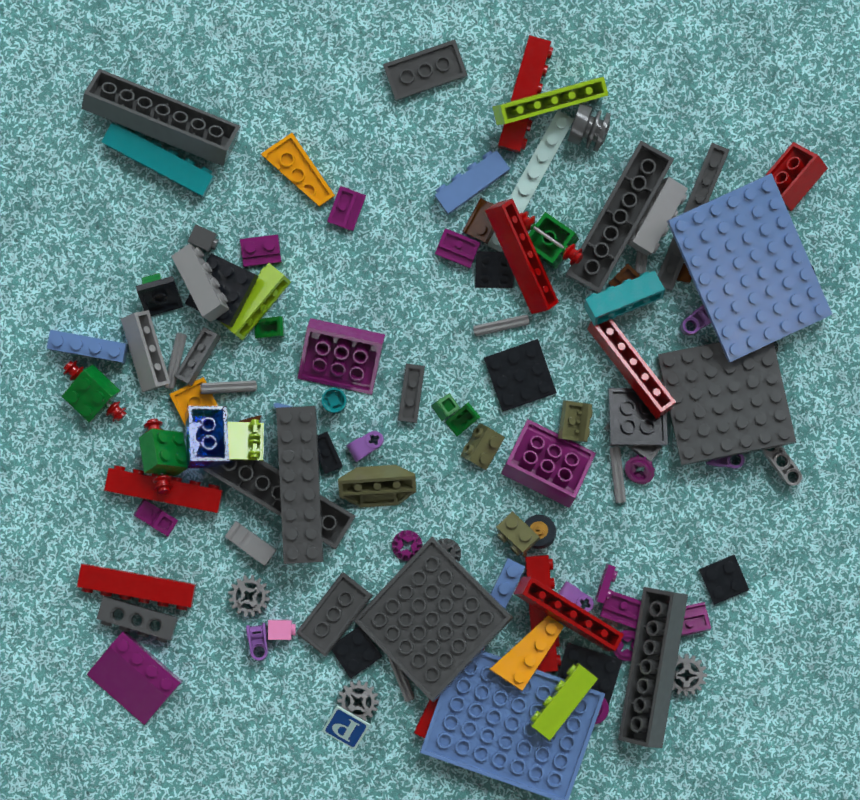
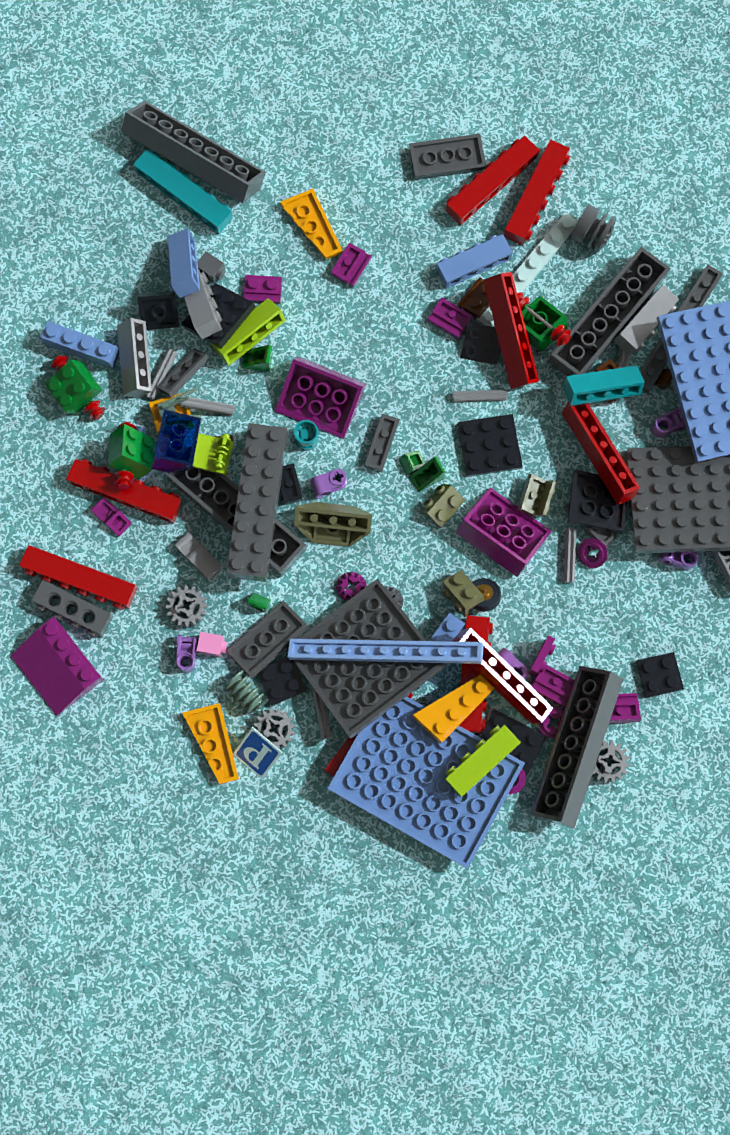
camera: 10 degrees right, 10 degrees down
lime brick [492,77,608,125] -> none
none -> sand green plant [157,387,201,421]
none -> medium blue brick [166,228,200,298]
none -> light orange wing [182,703,239,785]
none -> sand green piece [226,671,269,714]
none -> green slope [247,593,271,612]
none -> light blue plate [288,639,483,664]
none -> red brick [446,135,540,226]

